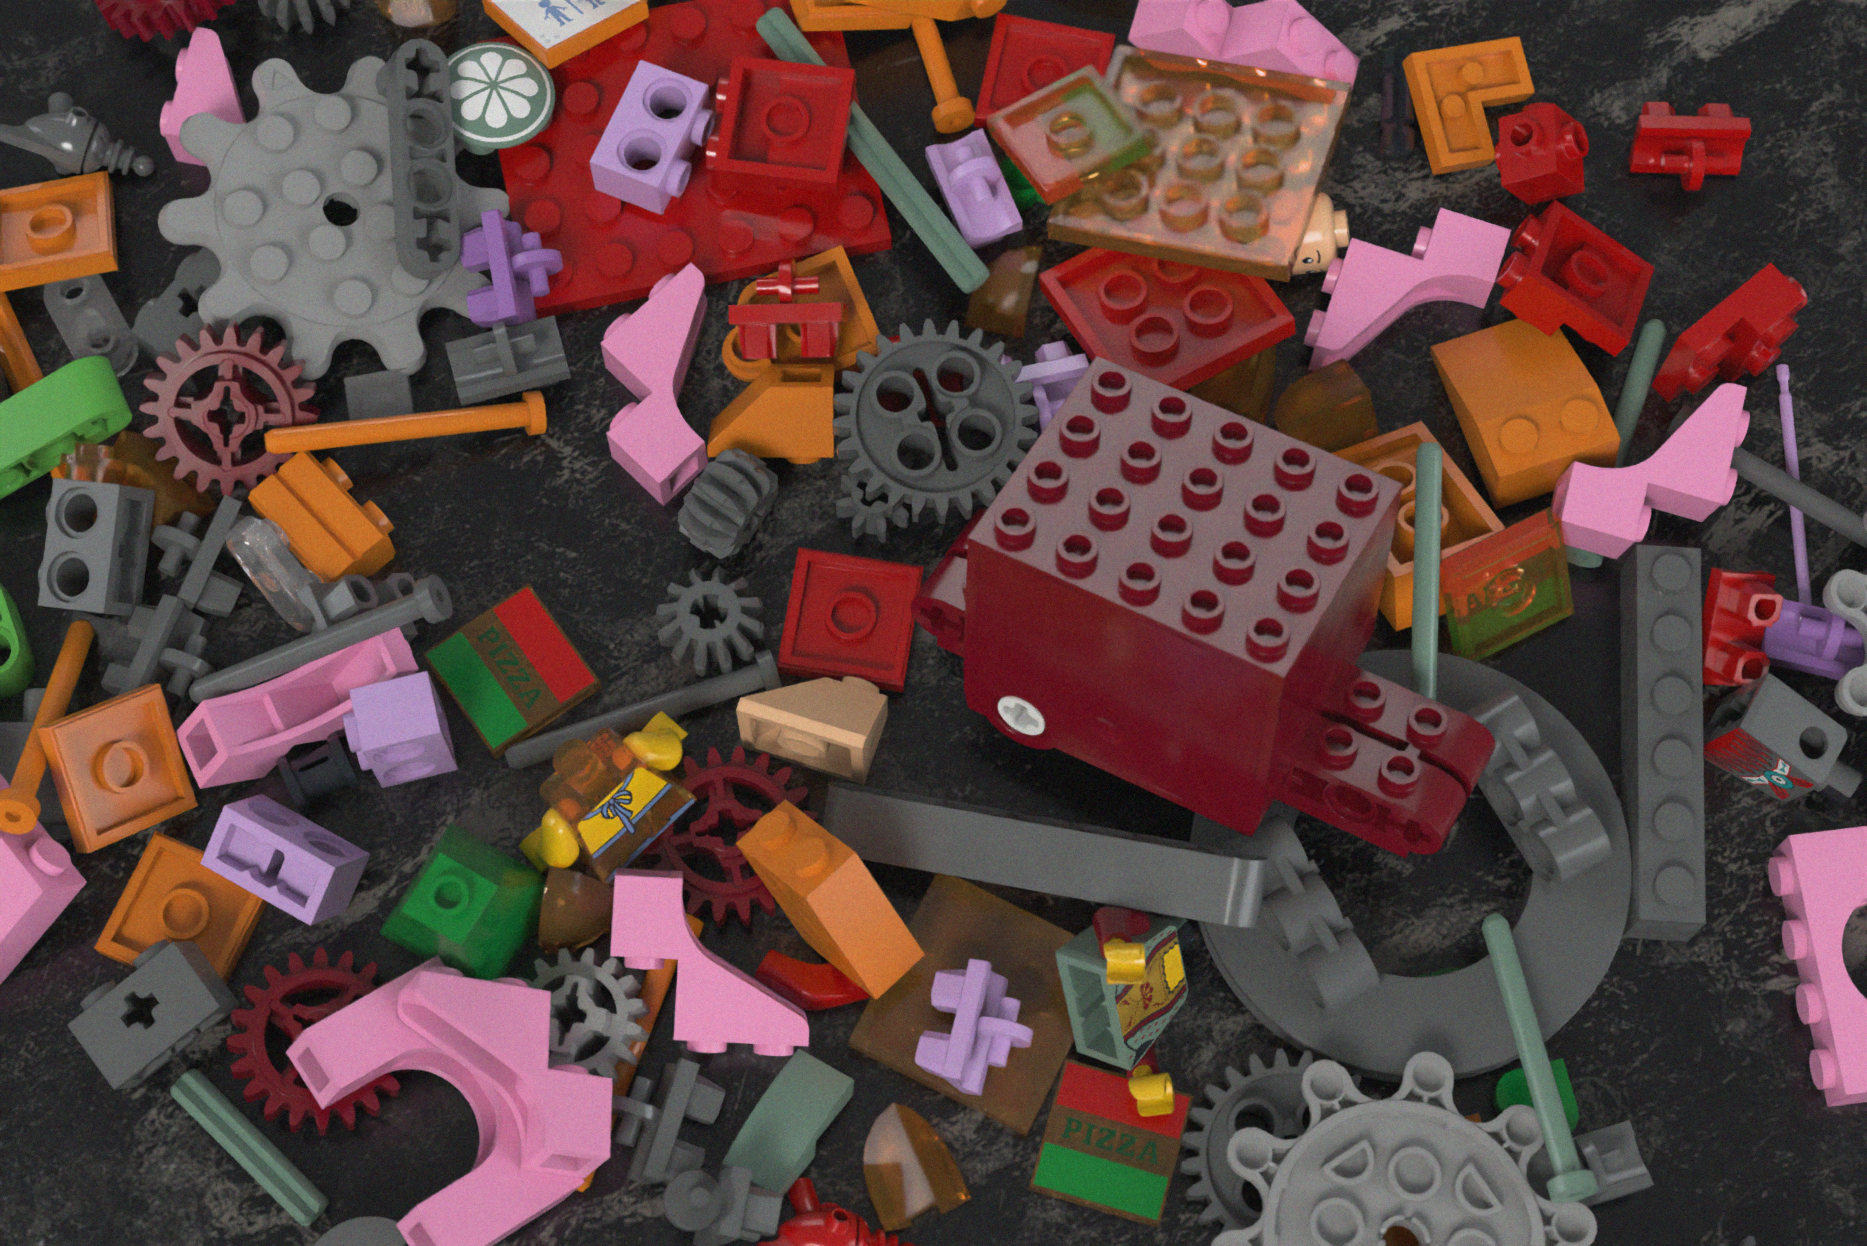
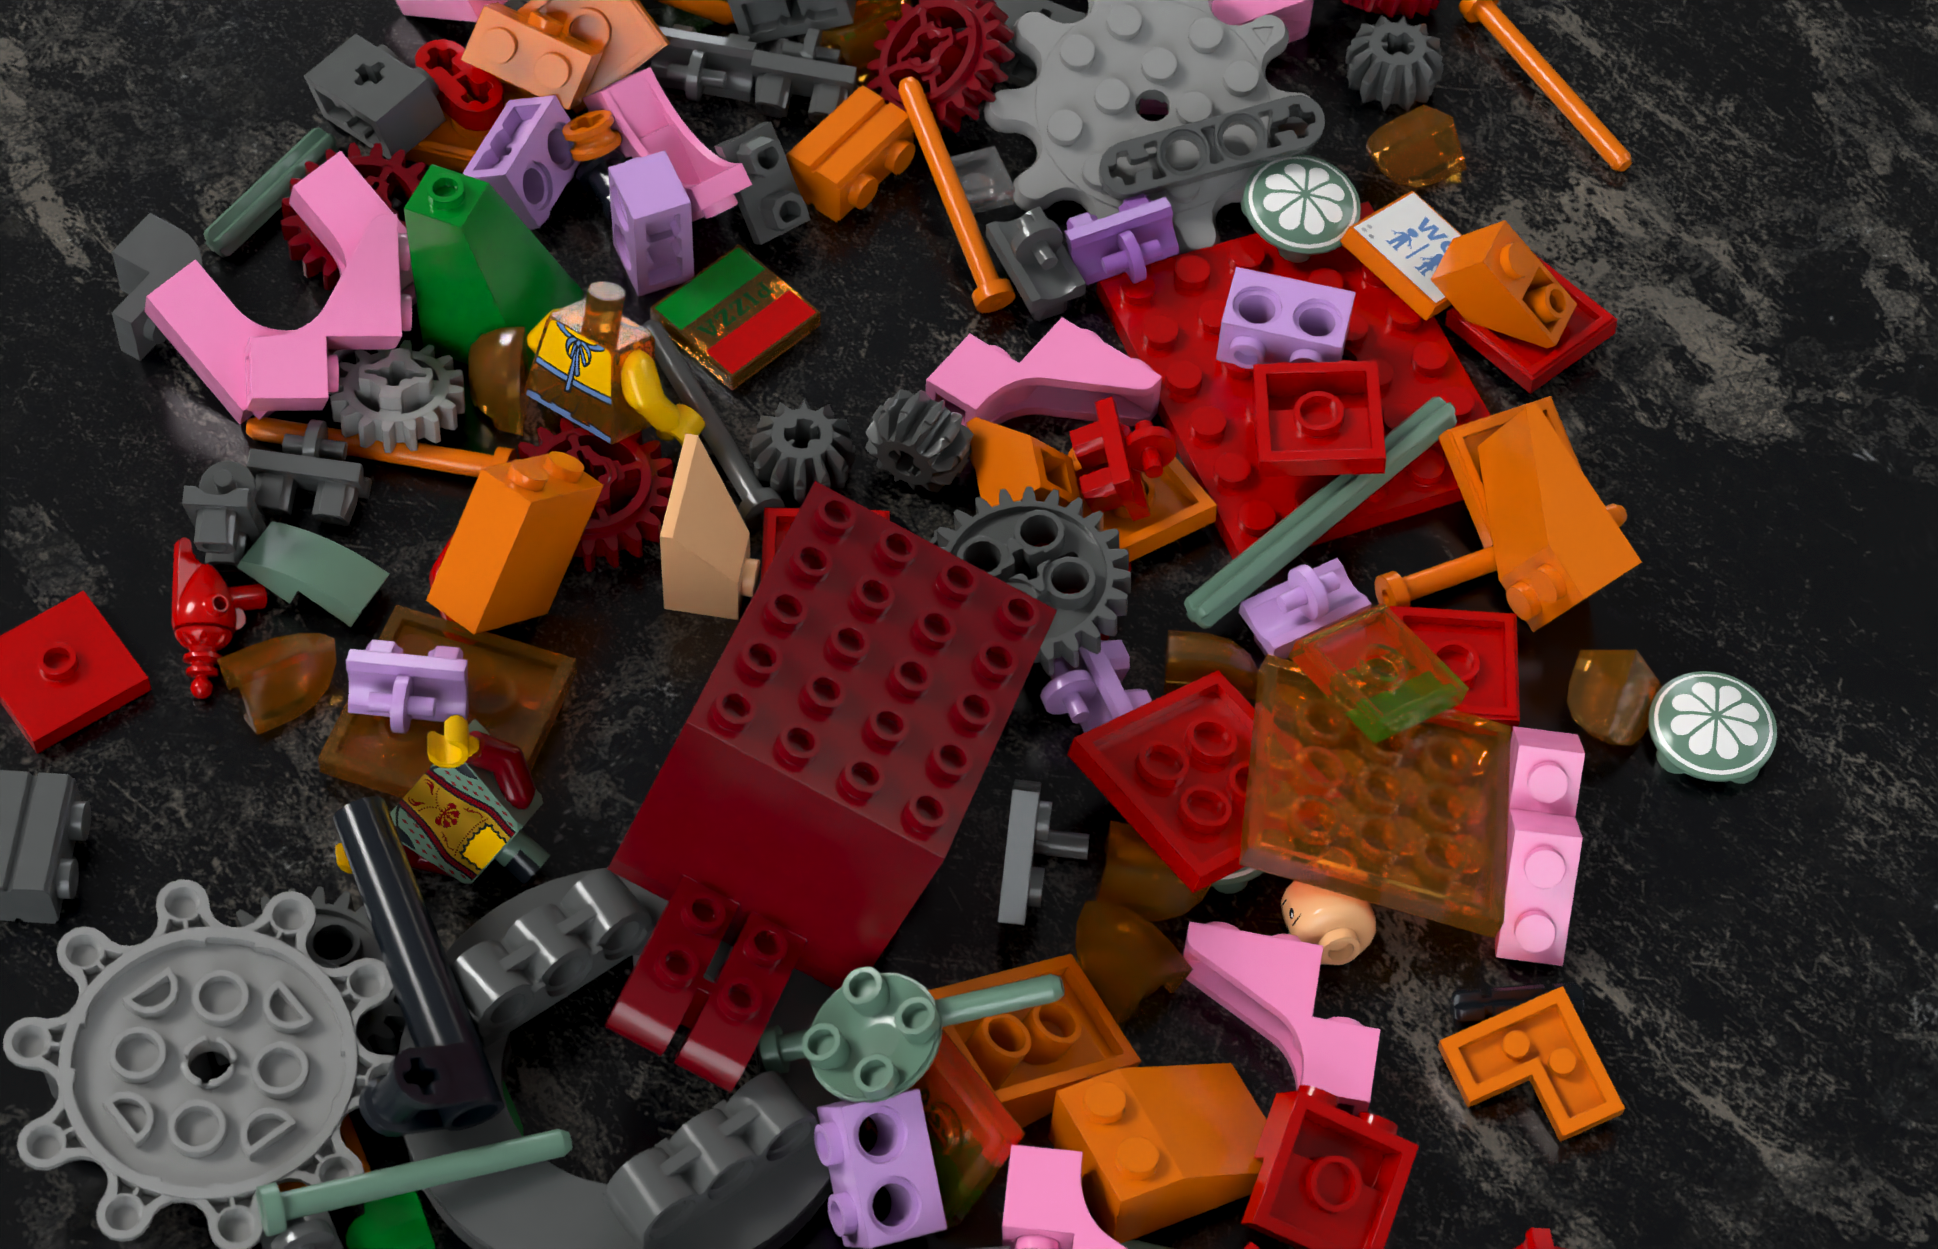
camera: 80 degrees right, 15 degrees down
dark grey bar [189,574,453,704] -> none
clear plate [225,516,323,632] -> none
bright pink arch [610,868,809,1056] -> none
dark grey beam [821,782,1268,927] -> none
tile [1028,1058,1194,1228] -> none
red brick [1494,102,1588,206] -> none
none -> black axle [333,796,504,1137]
none -> red beam [415,39,505,131]
none -> orange brick [461,2,603,110]
none -> orange bush [562,110,622,161]
none -> sand green dish [802,966,942,1103]
none -> lavender brick [814,1089,947,1249]

